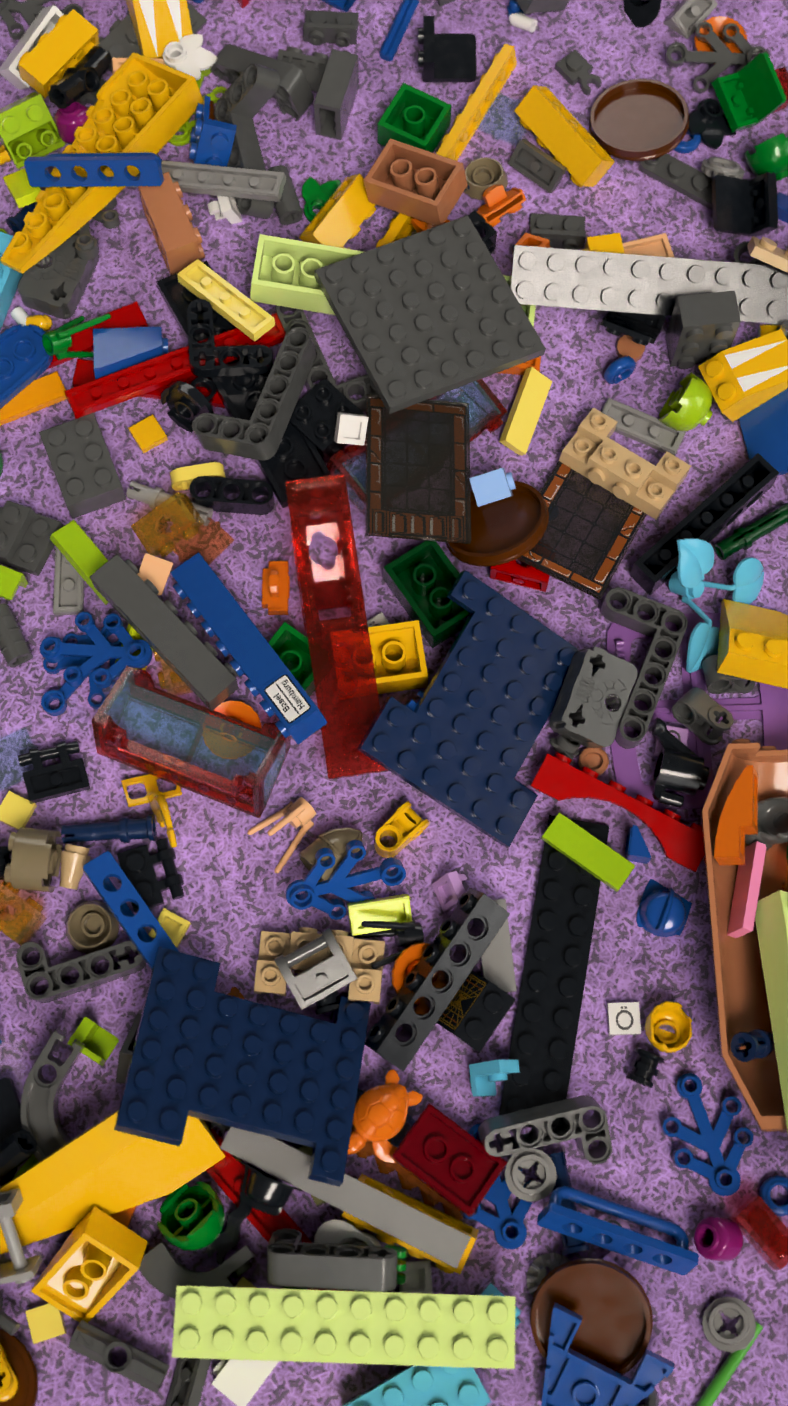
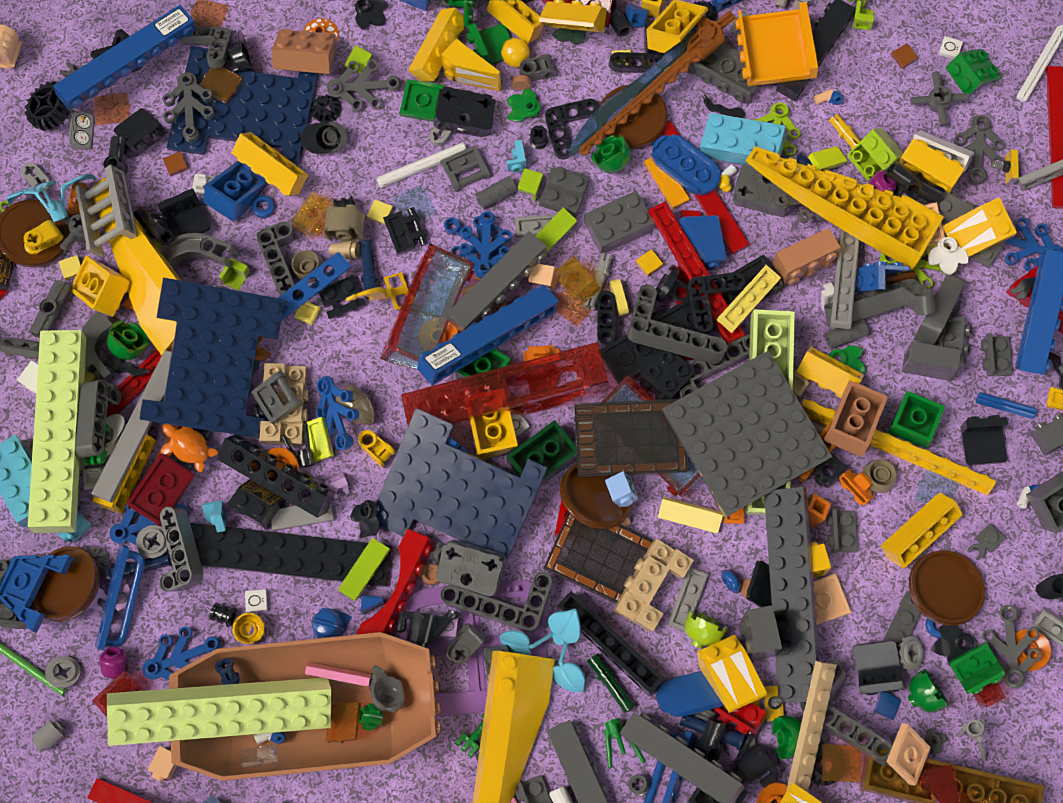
camera: 90 degrees right, 0 degrees up
blue piece [24,152,164,187] -> none
green plant [42,313,111,360] -> none
black piece [232,1155,302,1216] -> none
light nougat plant [247,797,316,873] -> none
white plate [334,412,369,446] -> none
dark grey plate [508,138,567,194] -> none
orange slope [714,765,758,865] -> none
none -> black plate [350,500,379,538]

